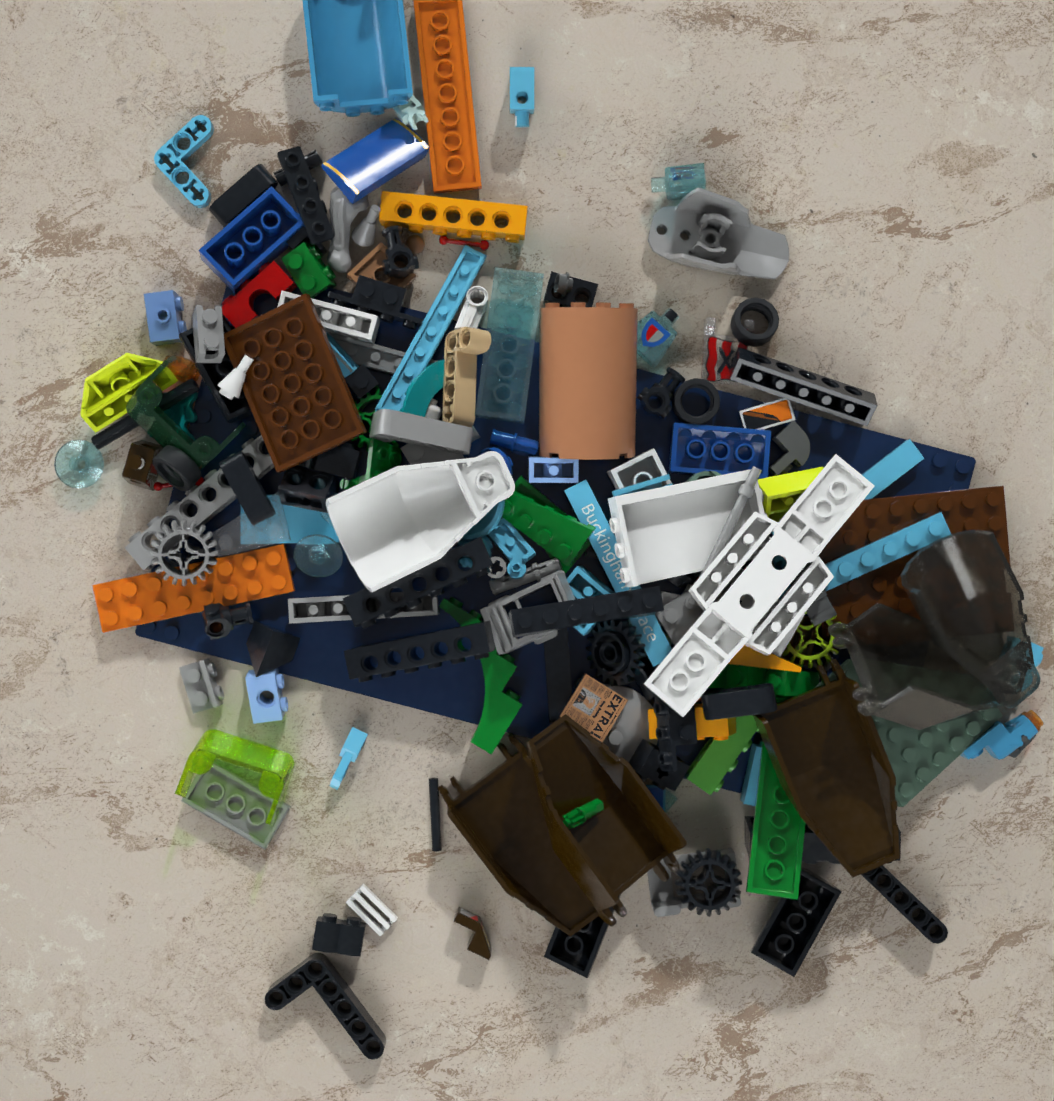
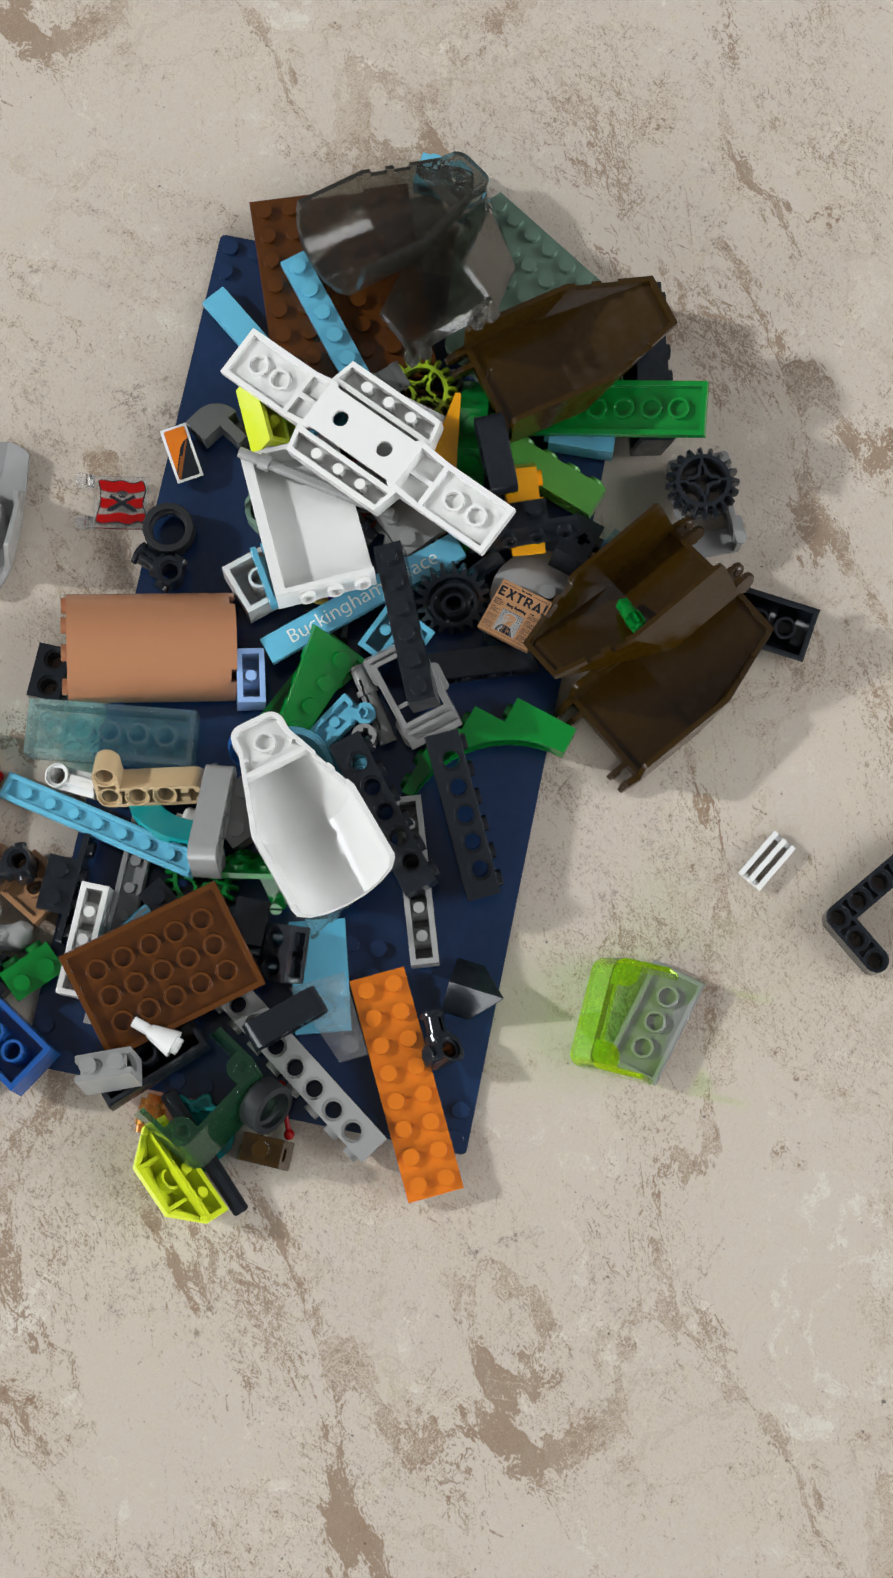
camera: 90 degrees left, 10 degrees down
clear light blue dish [54,440,104,488] -> none
medium blue brick [144,290,187,346] -> none
light grey gear [149,519,219,586] -> none
light grey bracket [179,658,224,714] -> none
red arch [222,261,297,328] -> none
light blue brick [245,667,288,724] -> none
clear light blue dish [294,534,343,577] -> none
black brick [312,913,366,956] -> none
medium azure piece [329,727,368,790] -> none
black piece [429,777,442,852] -> none
dark brown slope [454,907,491,960] -> none
blue axle [490,429,539,455] -> none
dark grey plate [554,272,573,297] -> none
clear light blue torso [637,308,679,369] -> none
blue slope [668,423,771,479] -> none
black tyre [730,297,779,347] -> none
black brick [730,347,878,426] -> none
black brick [751,867,841,977] -> none
black beam [861,865,948,944] -> none
dark azure plate [960,710,1044,760] -> none

